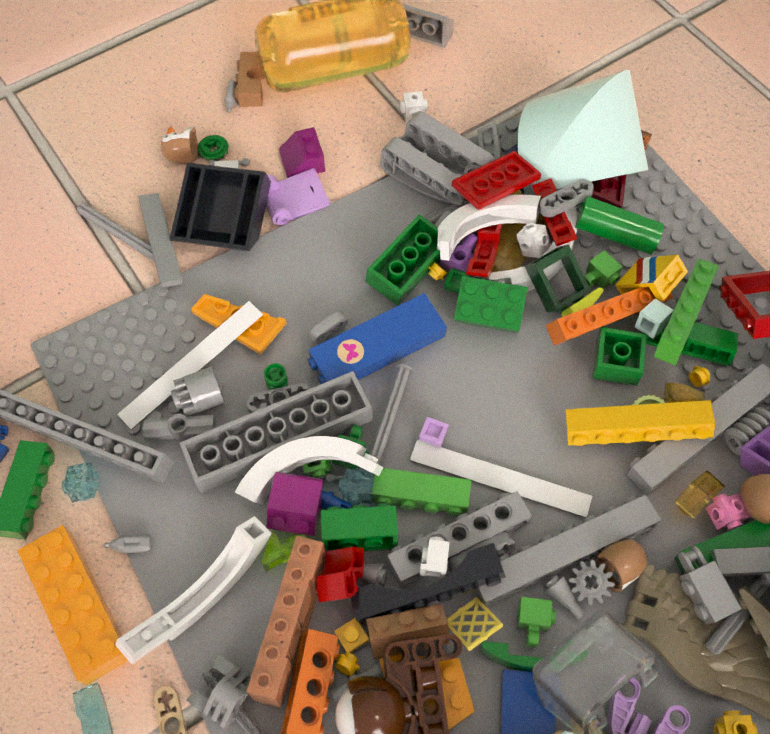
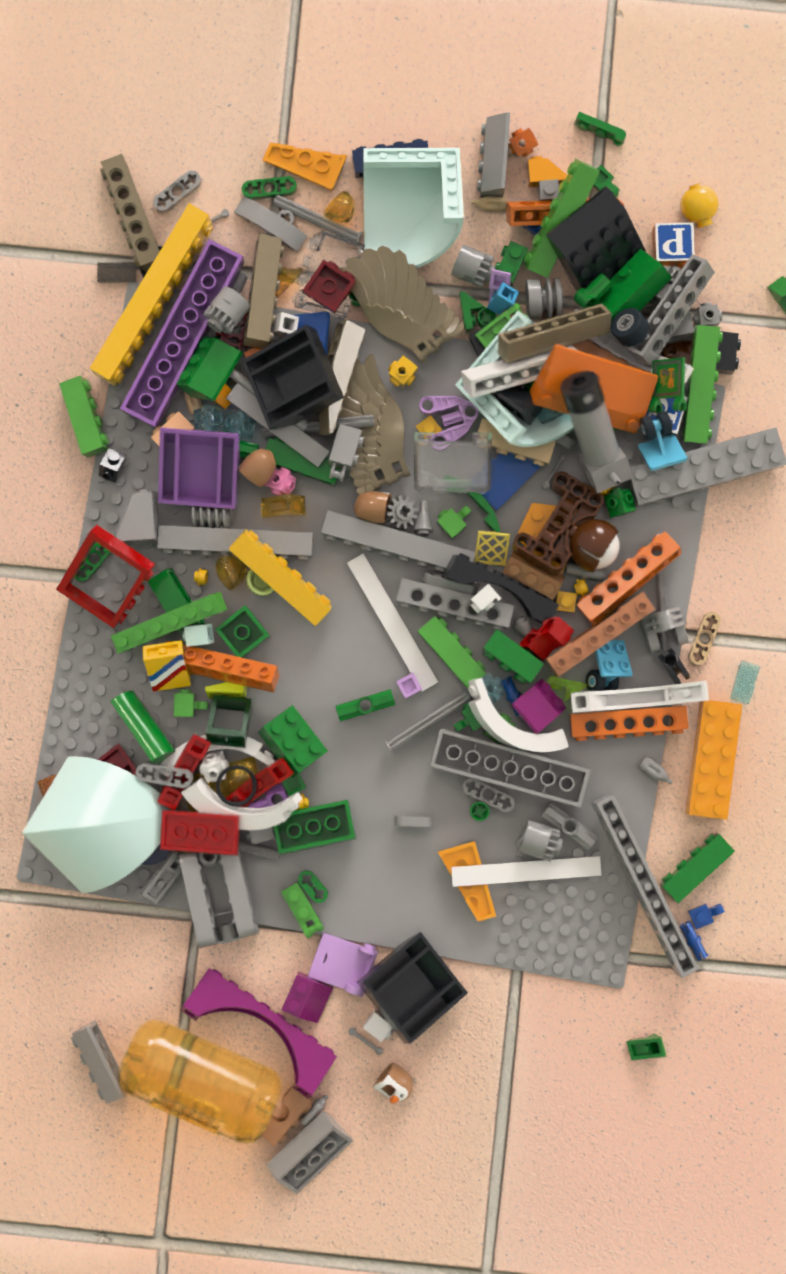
camera: 140 degrees left, 25 degrees up
clear light blue brick [62,462,100,503] -> none
light grey axle [77,203,154,261] -> none
light grey tile [138,193,183,287] -> none
green gear [198,135,229,161] -> none
blue brick [307,293,447,384] -> none
white brick [400,91,428,123] -> none
none -> magenta arch [180,968,337,1099]
none -> black tyre [216,765,257,806]
none -> light grey slope [266,1111,353,1194]
none -> bright green plate [281,882,325,939]
none -> green beam [298,870,328,903]
none -> green piece [336,689,395,722]
none -> yellow plate [415,415,442,442]
none -> orange brick [569,706,689,741]
none -> medium azure plate [585,640,633,691]
none -> black head [658,648,690,684]

